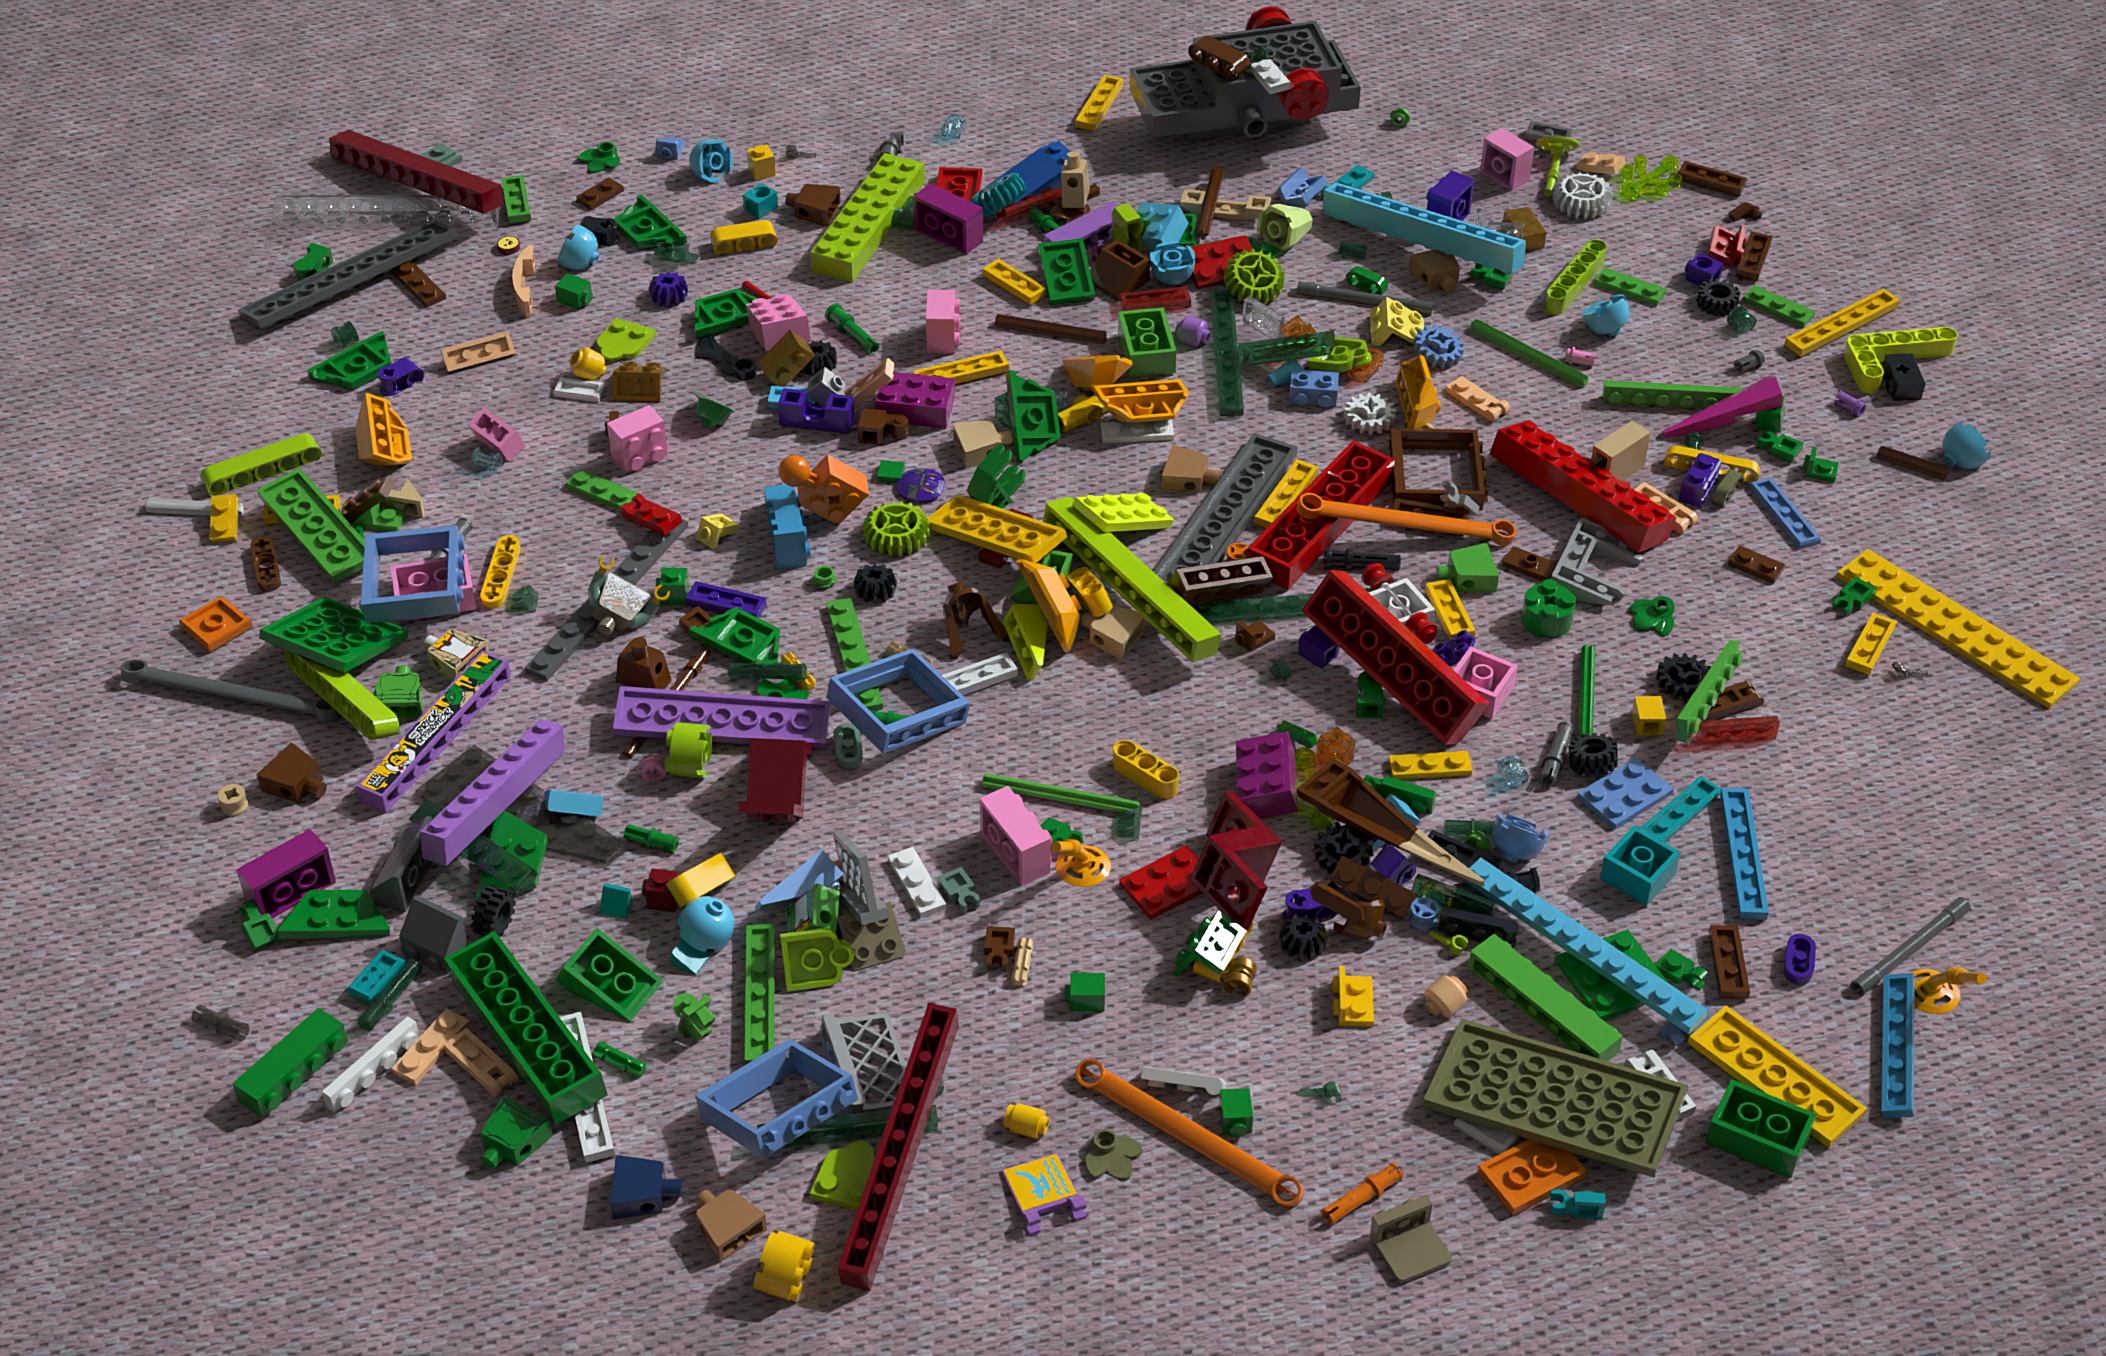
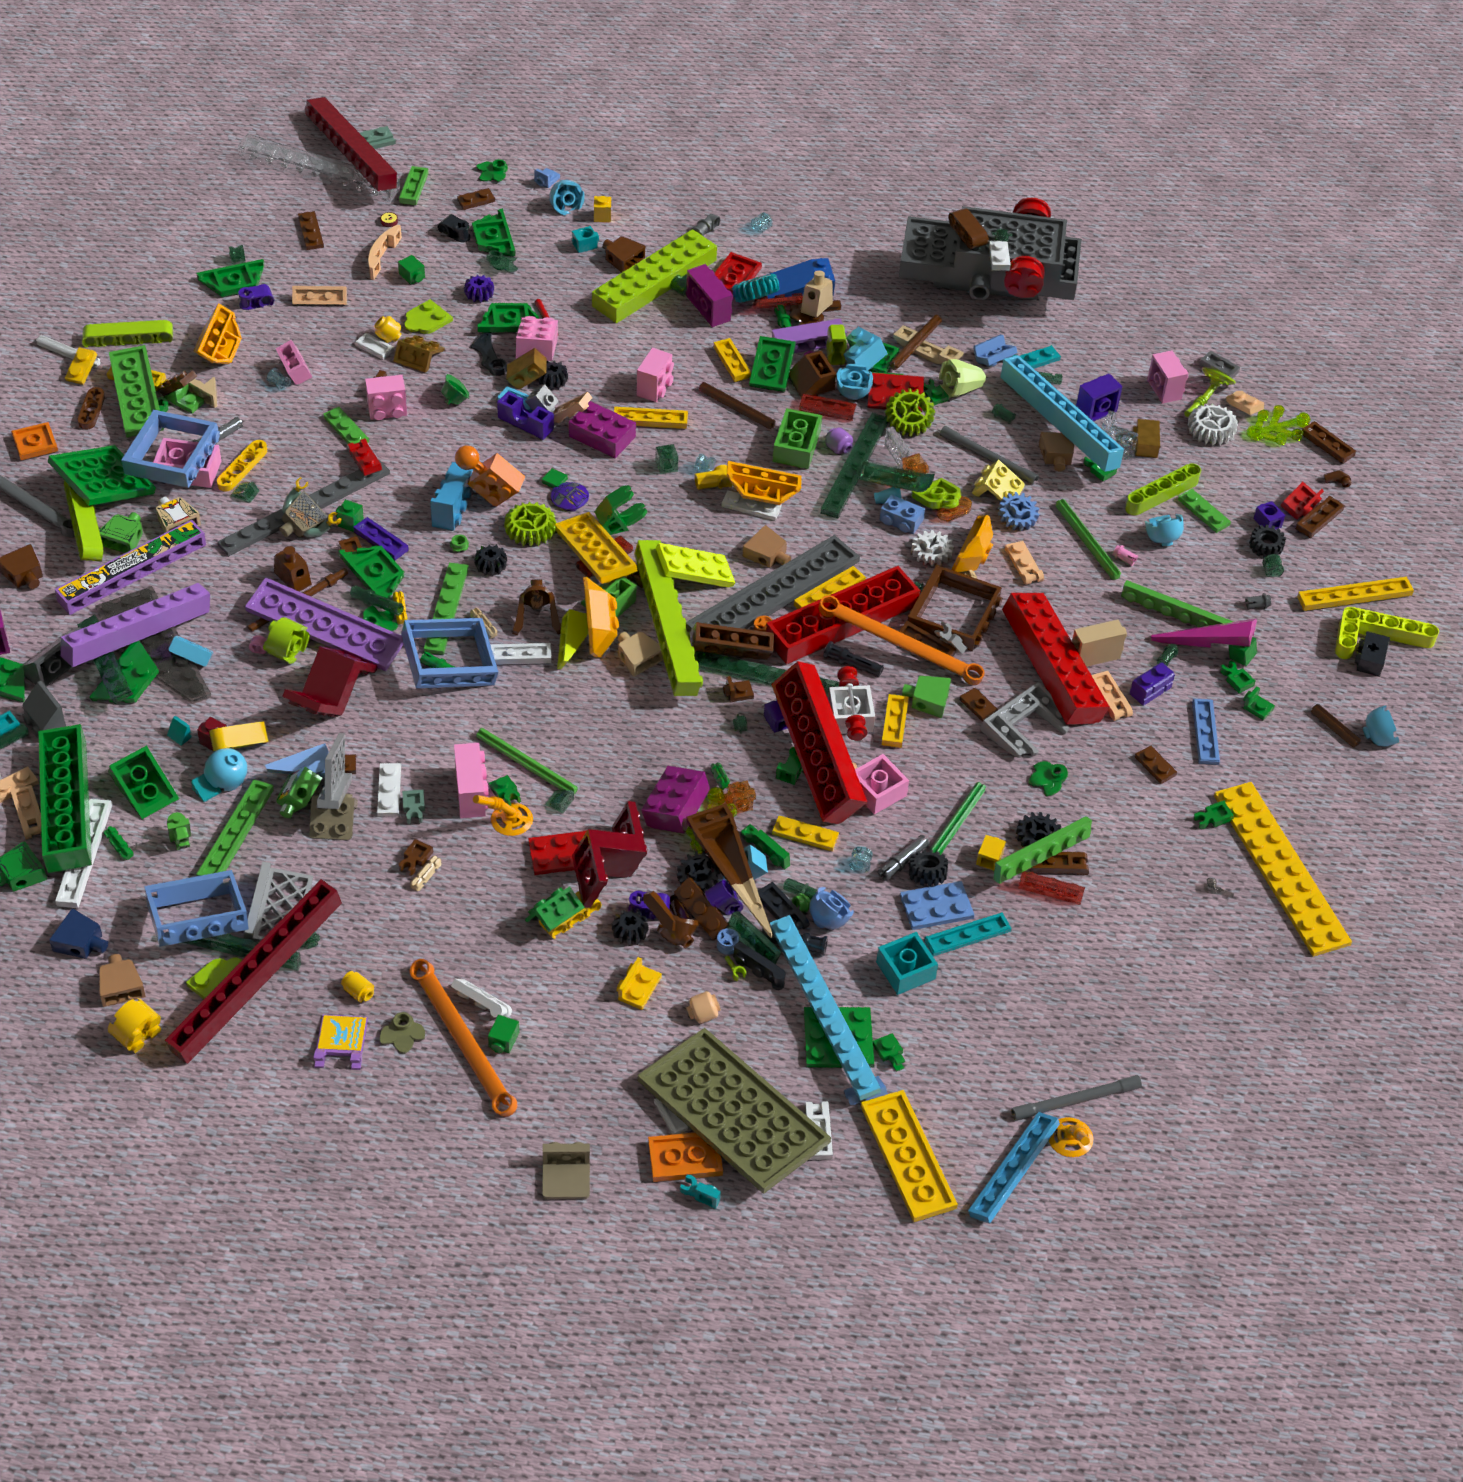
camera: 20 degrees right, 5 degrees up
dark grey plate [238,220,458,329] -> none
green leg [294,243,333,282] -> none
black tyre [471,885,516,937] -> none
medium azure cylinder [558,224,600,271] -> none
green axle [624,824,679,854] -> none
light yellow bracket [696,514,739,549] -> none
yellow beam [710,220,778,255] -> none
lime plate [780,928,854,992] -> none
clear smoke hand [785,145,817,160] -> none
green pin [825,303,880,355] -> none
sand green plate [833,724,863,769] -> none
reddish brown brick [858,408,909,445] -> none
tan torso [953,420,1012,468] -> none
green wing [1005,370,1061,462] -> none
light orange wedge [1062,355,1132,391] -> none
green brick [1064,972,1105,1012] -> none
yellow beam [1067,567,1113,617] -> none
yellow plate [1075,74,1124,131] -> none
yellow beam [1113,740,1179,799] -> none
pearl gold wheel [1223,957,1257,997] -> none
clear green hand [1299,1081,1342,1104] -> none
orange pin [1321,1162,1403,1226] -> none
green beam [1346,266,1388,295] -> none
bright green plate [1390,107,1410,127] -> none
dark purple dish [1432,630,1475,667] -> none
bright green brick [1468,934,1623,1061] -> none
green brick [1521,579,1576,638] -> none
yellow beam [1664,446,1760,483] -> none
green brick [1705,1079,1817,1178] -> none
reddish brown plate [1708,925,1750,999] -> none
olive beam [1712,469,1744,507] -> none
dark azure plate [1720,788,1769,920] -> none
bright green plate [1743,285,1816,328] -> none
dark purple plate [1784,934,1816,984] -> none
medium lavender pin [1834,391,1867,417] -> none
yellow plate [1845,613,1897,676] -> none

